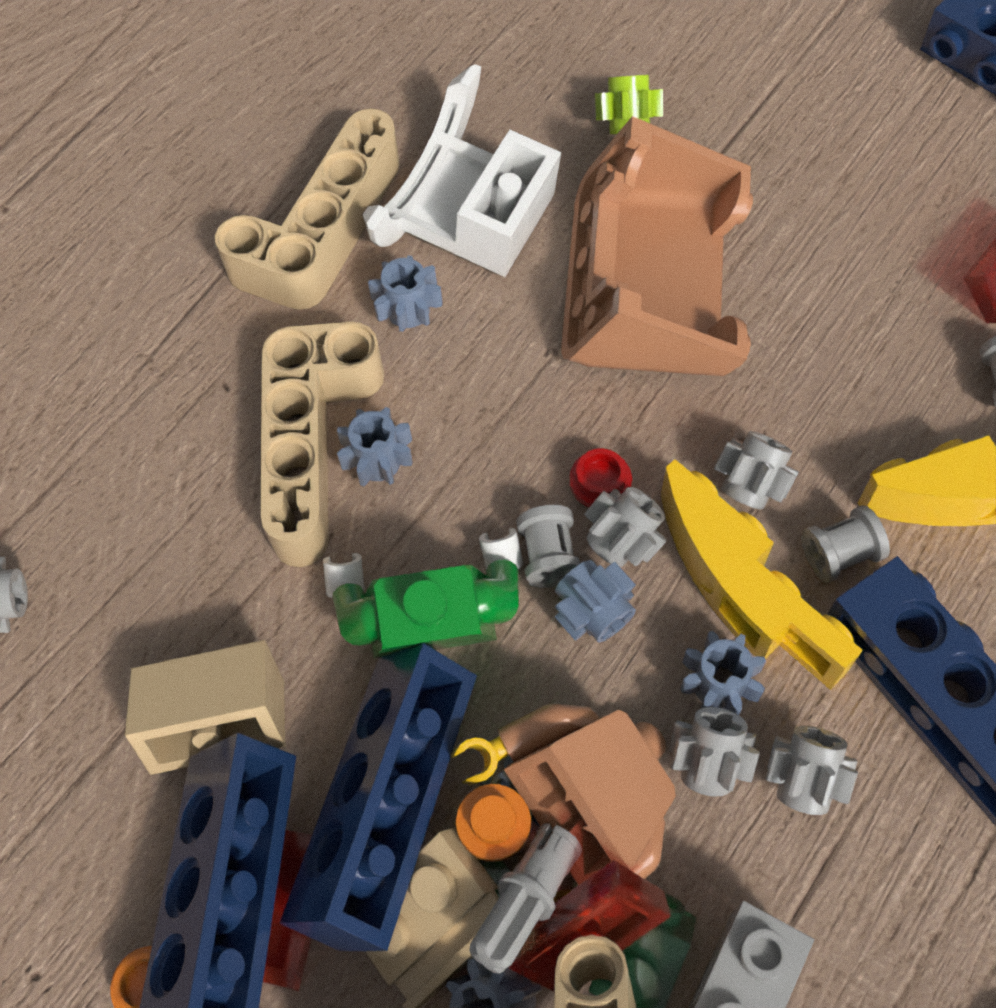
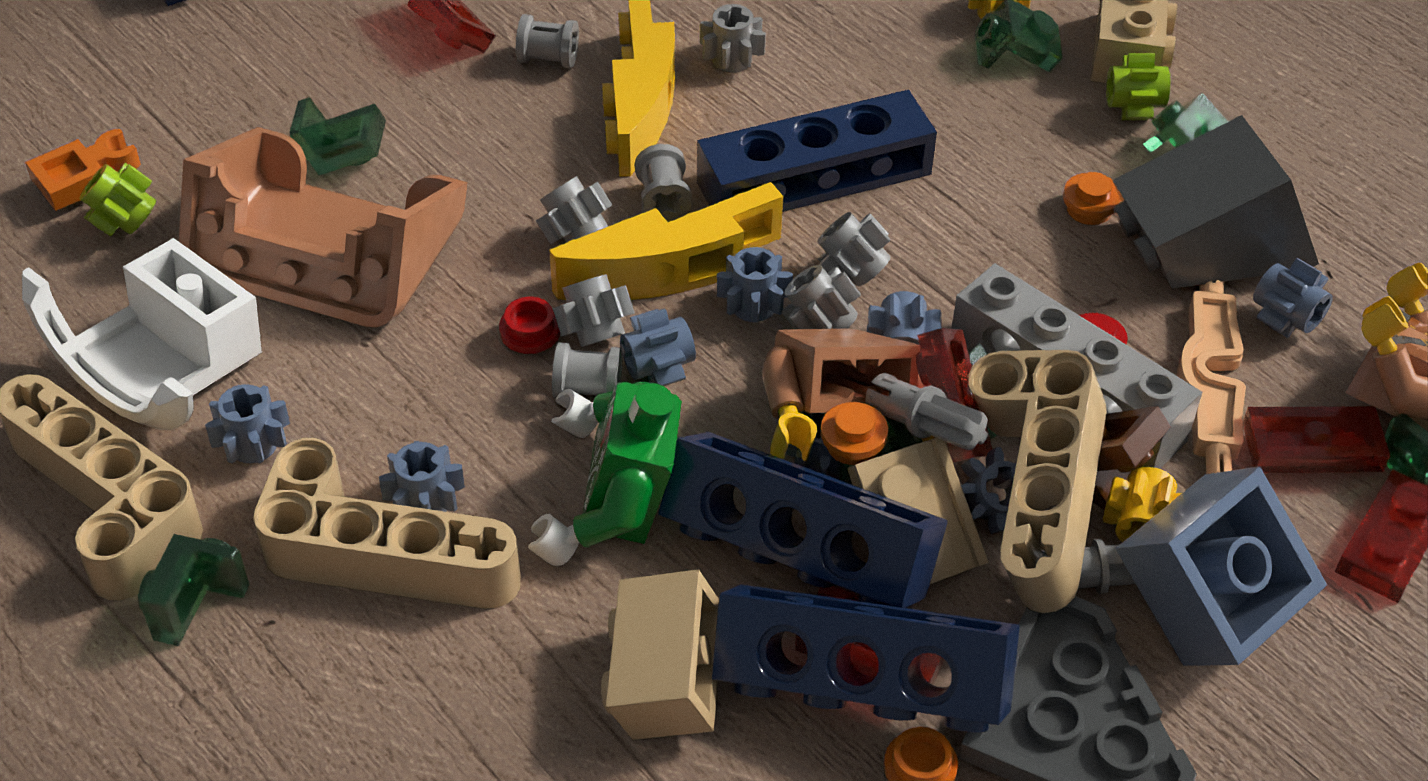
camera: 80 degrees left, 15 degrees down
none -> orange plate [25,129,141,211]
none -> clear green bracket [138,534,250,646]
none -> clear green bracket [289,97,386,176]
none -> sand blue gear [867,291,942,364]

